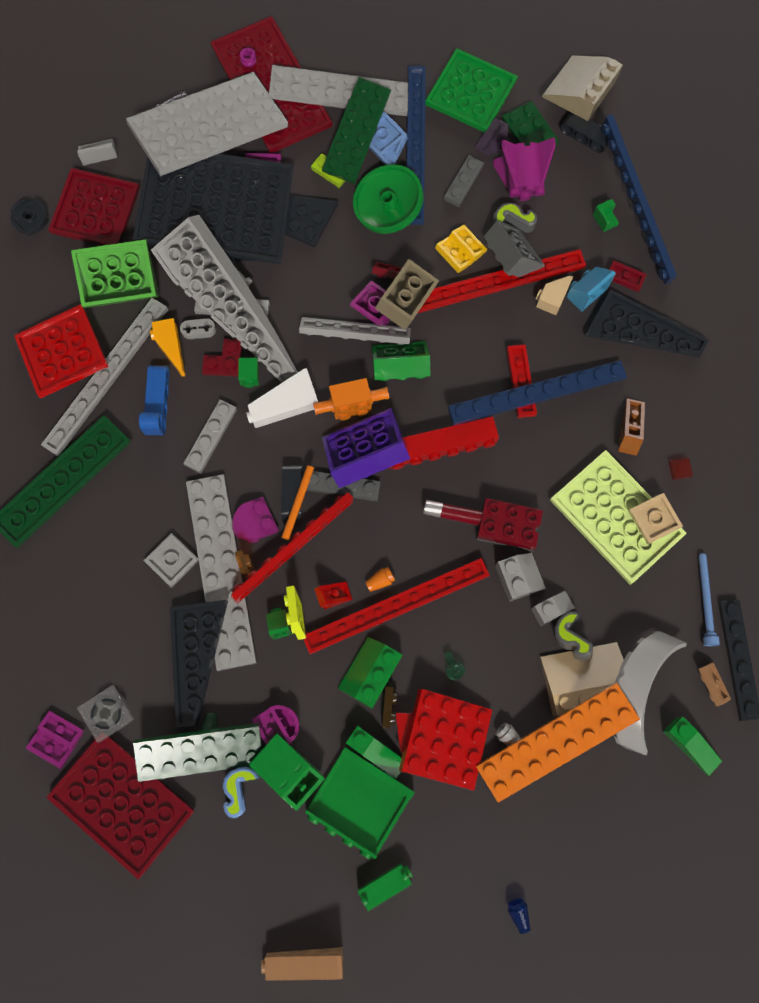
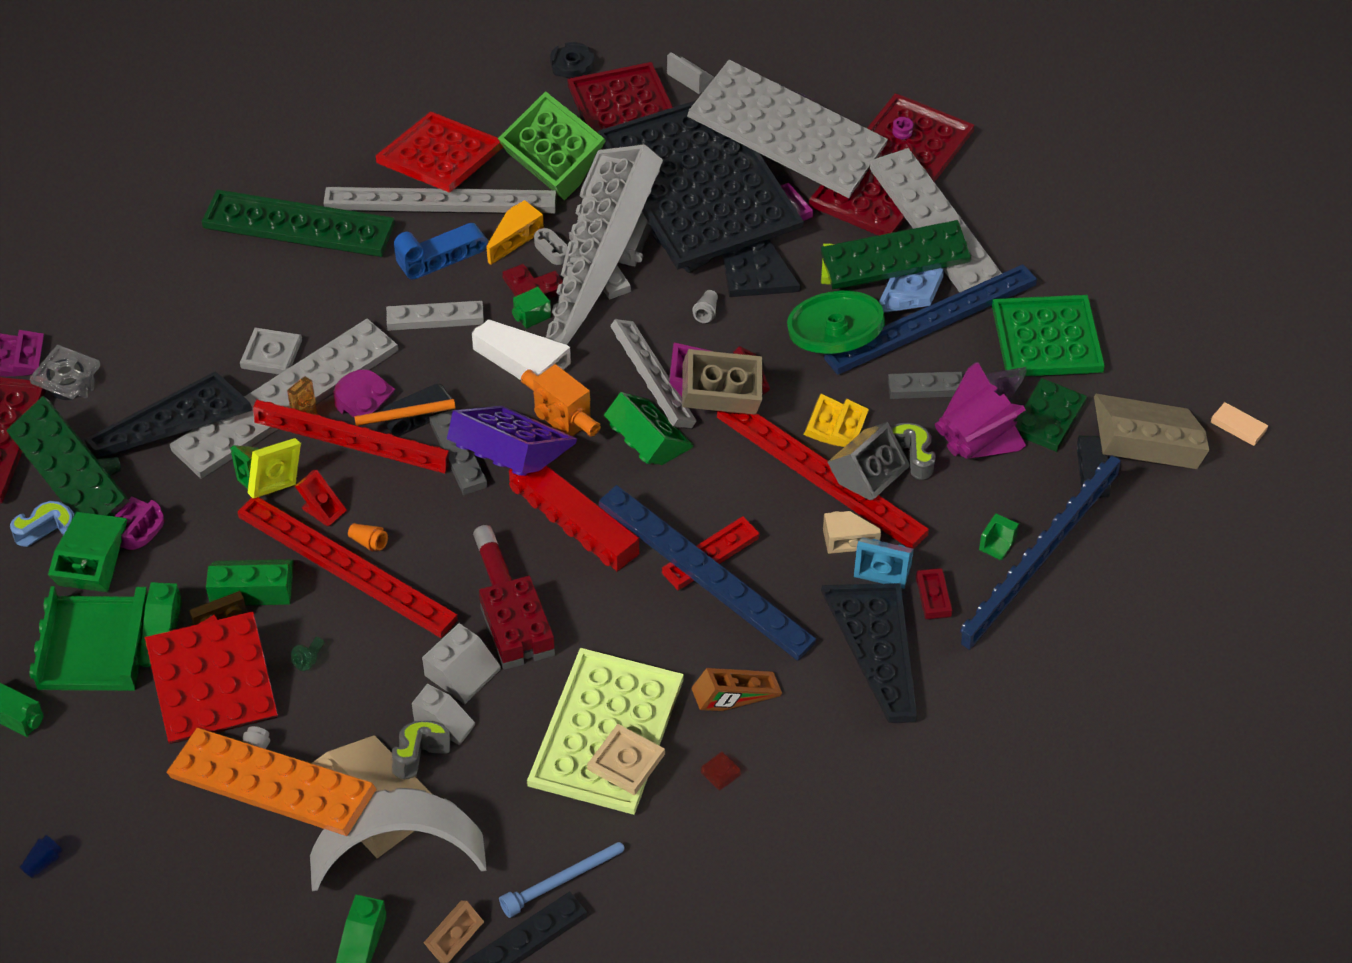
camera: 60 degrees right, 25 degrees down
none -> light grey cone [692,290,718,323]
none -> light nougat tile [1211,402,1268,446]

